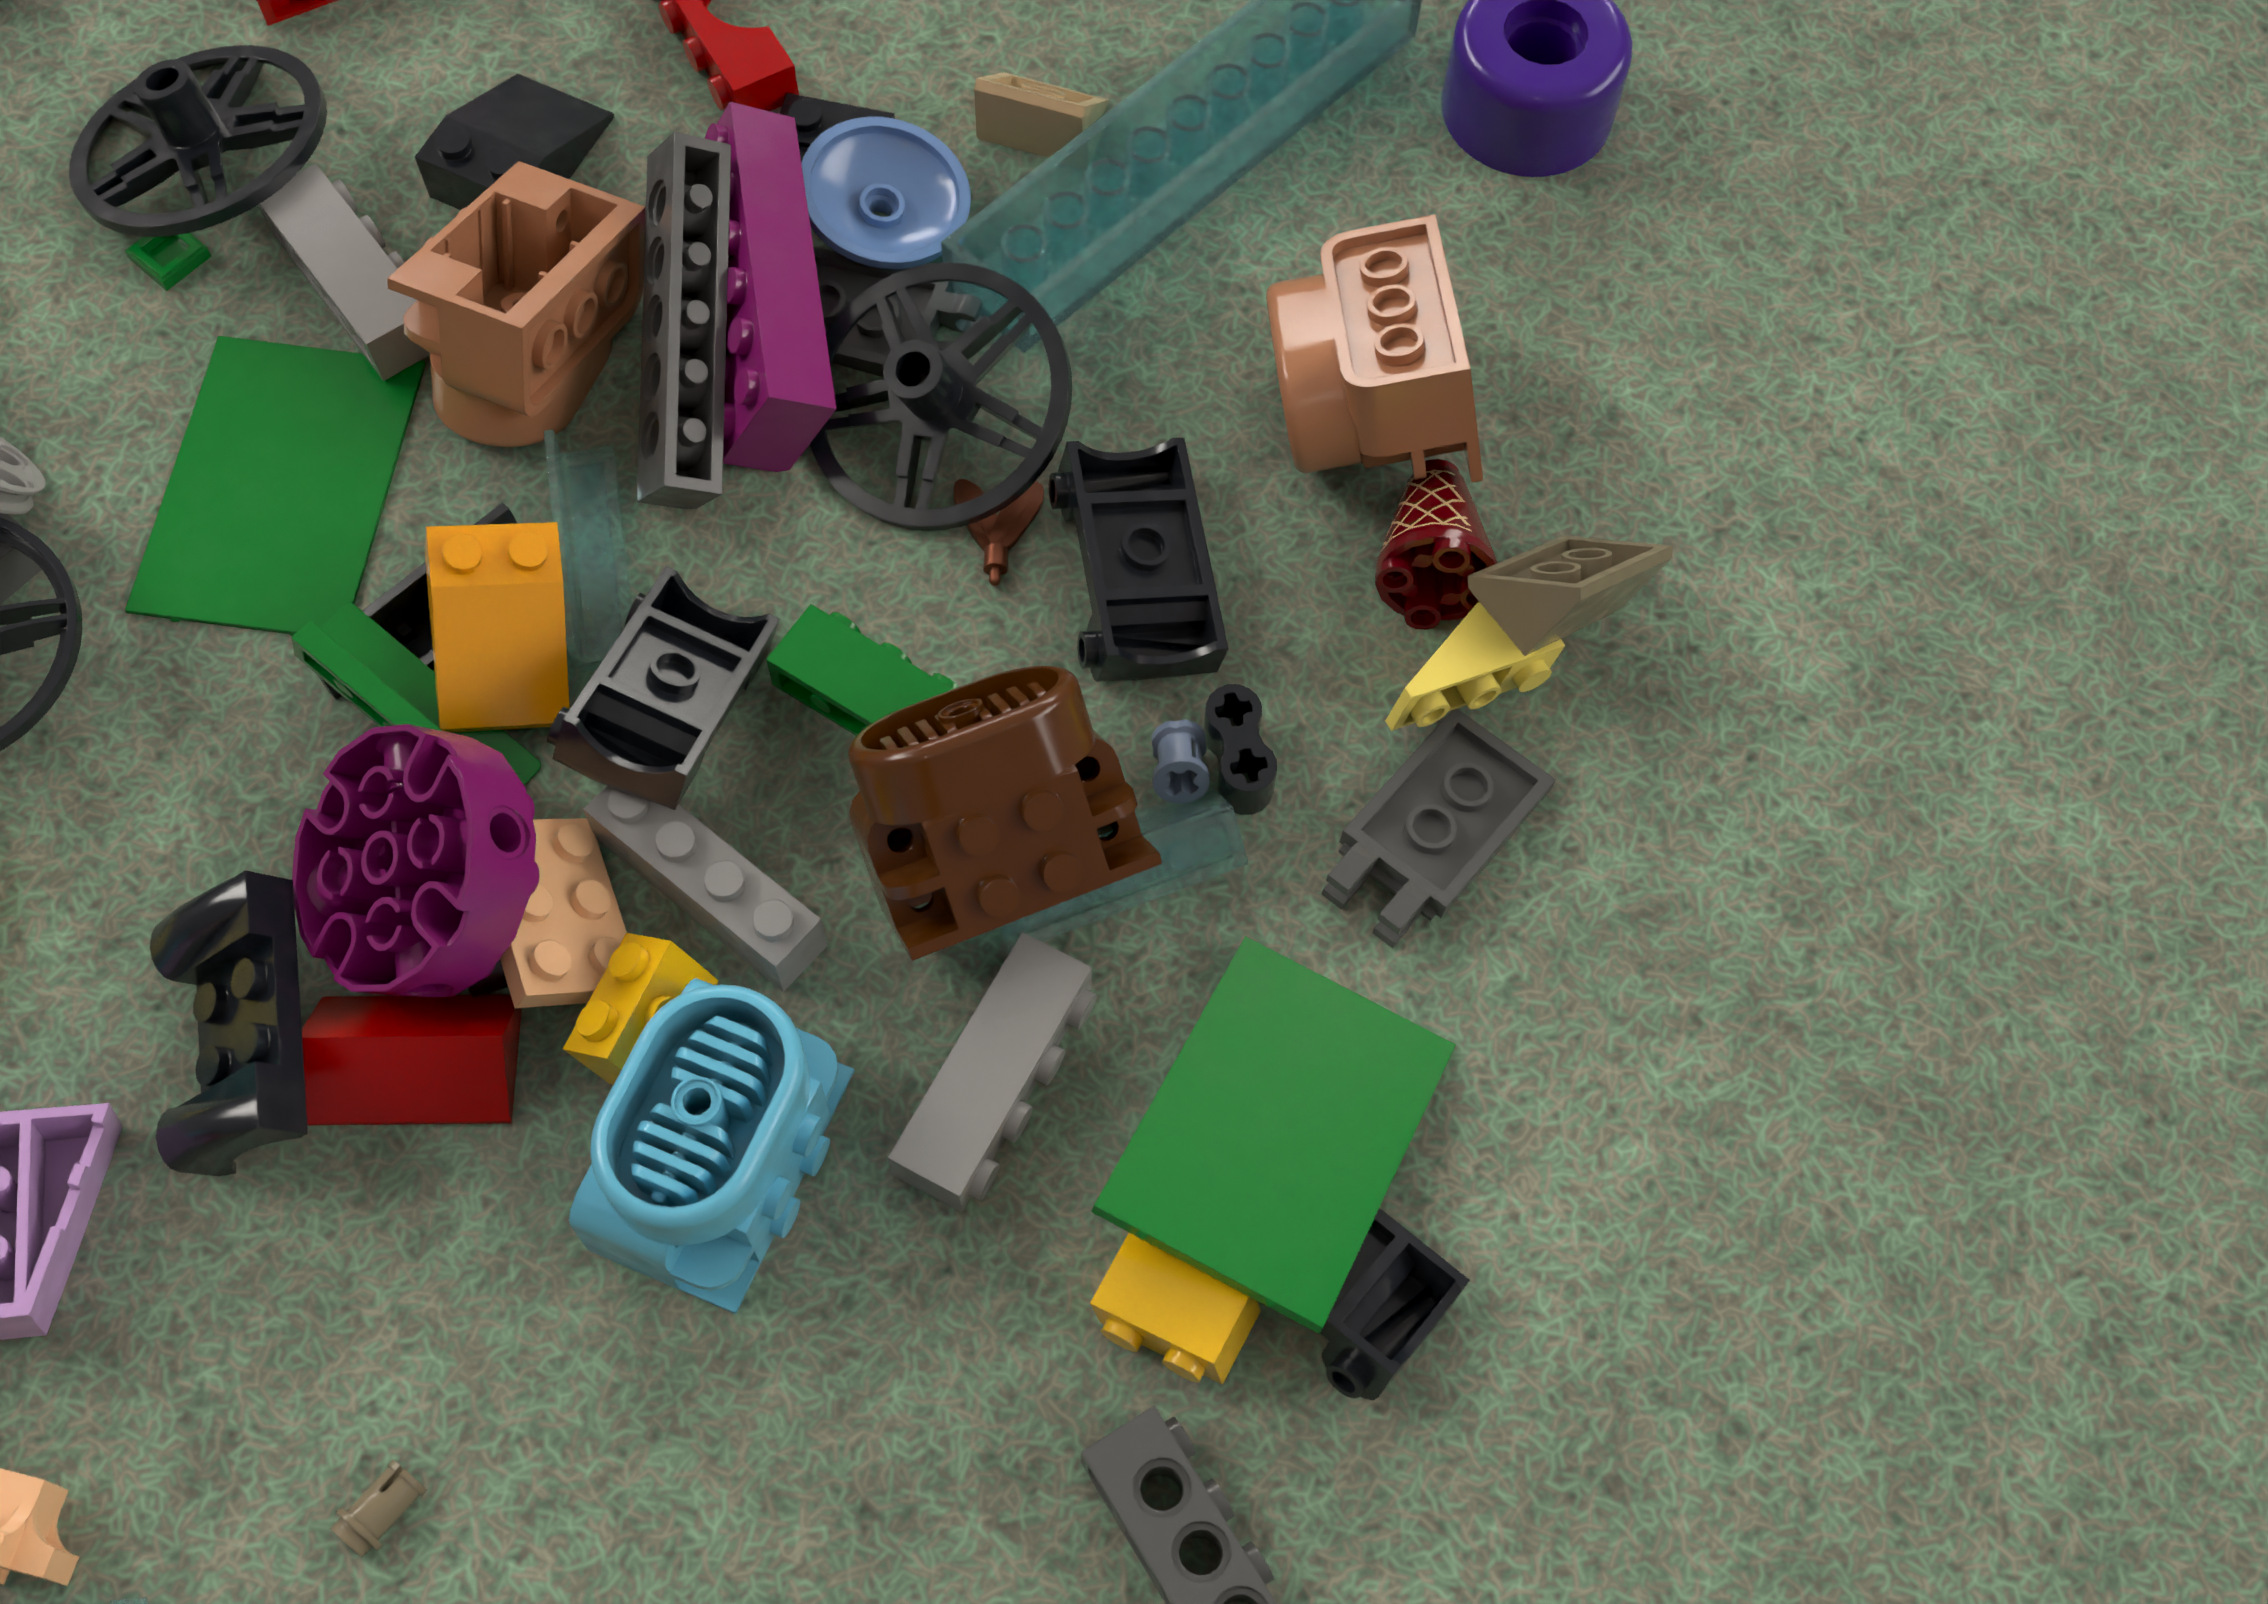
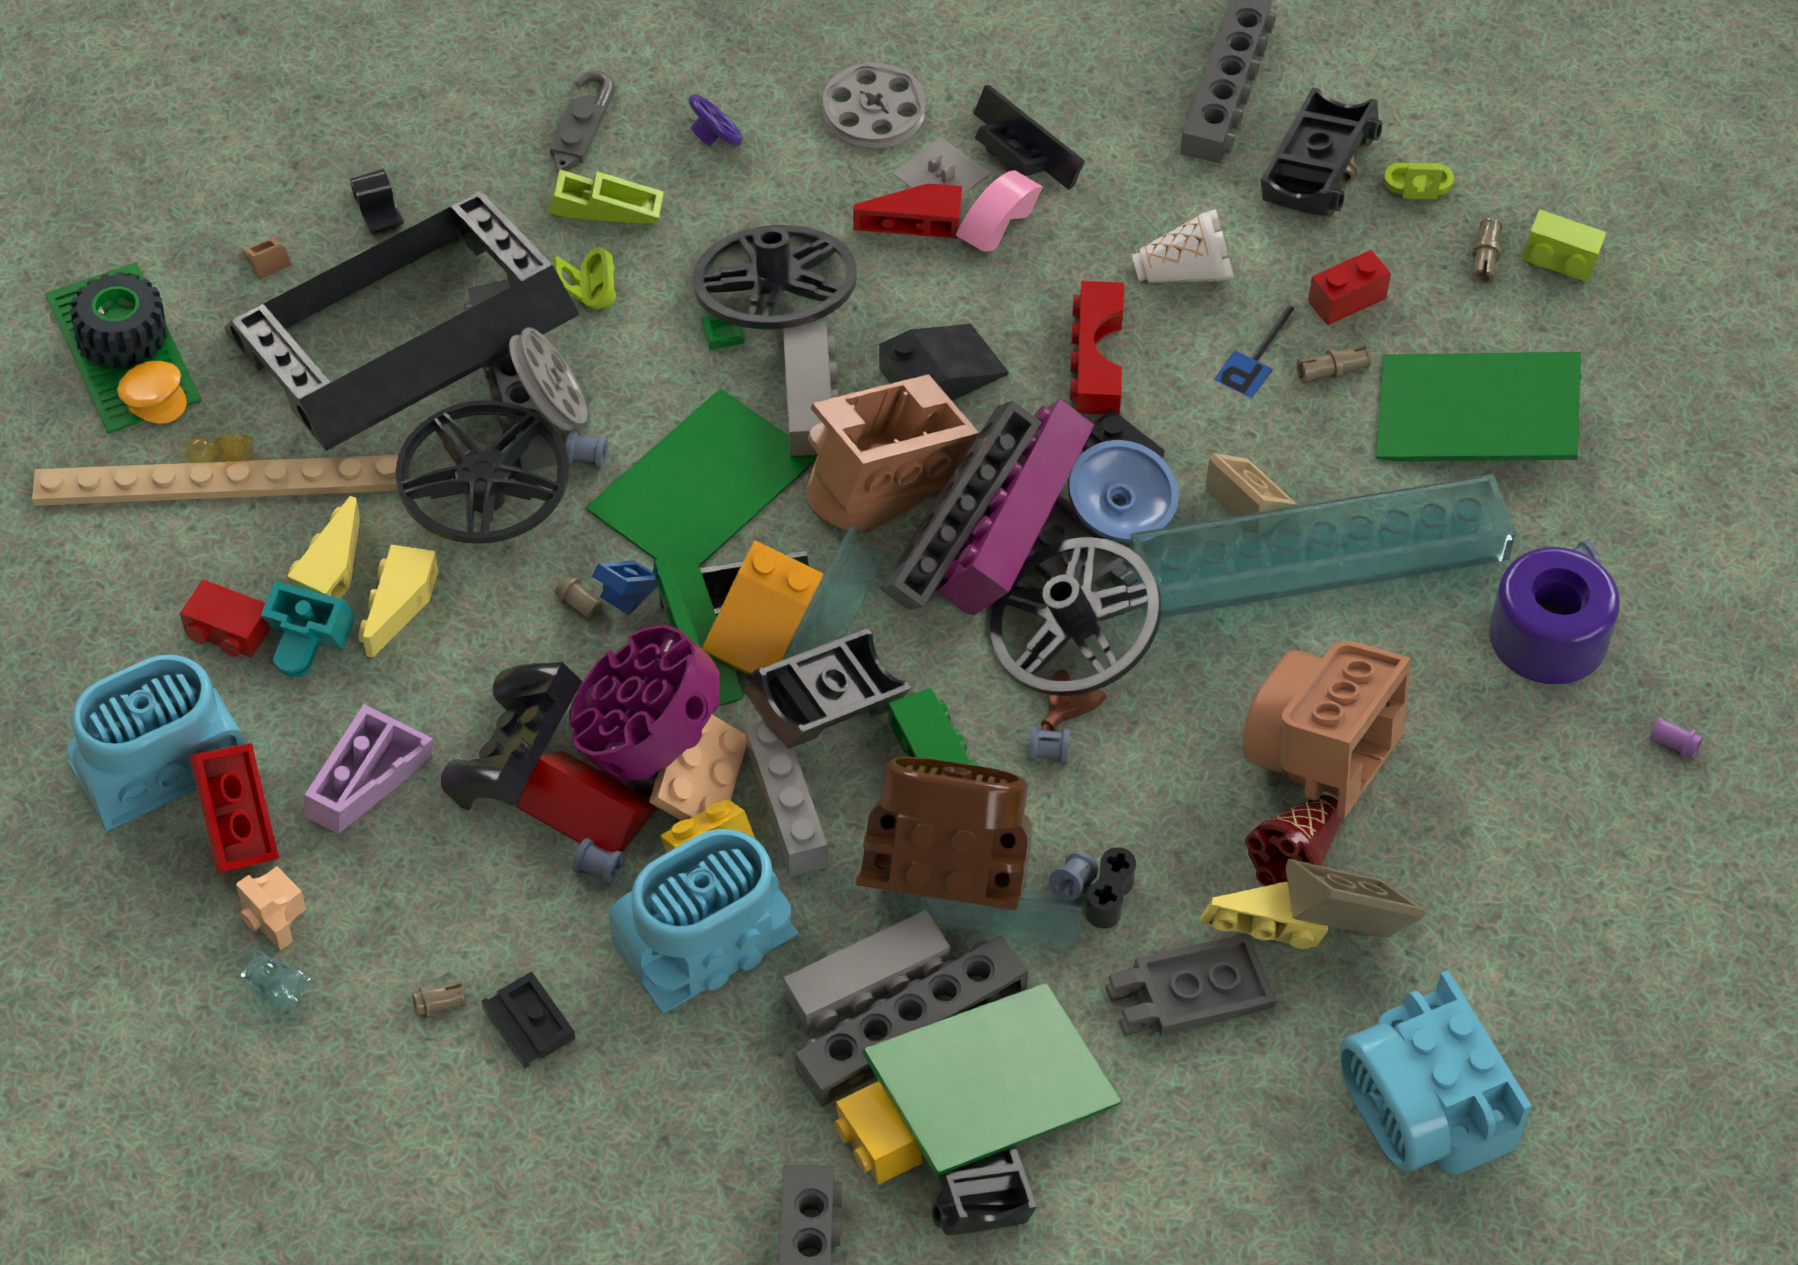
camera: 35 degrees right, 10 degrees down
black piece [1049,437,1229,682] -> none
none -> black plate [481,971,576,1069]
none -> dark tan pin [555,576,605,621]
none -> sand blue bush [565,431,608,469]
none -> sand blue bush [572,838,624,886]
none -> blue slope [592,560,657,615]
none -> dark grey brick [795,935,1028,1107]
none -> sand blue bush [1028,725,1070,764]
none -> medium azure brick [1339,970,1532,1174]
none -> medium lavender pin [1650,717,1703,759]

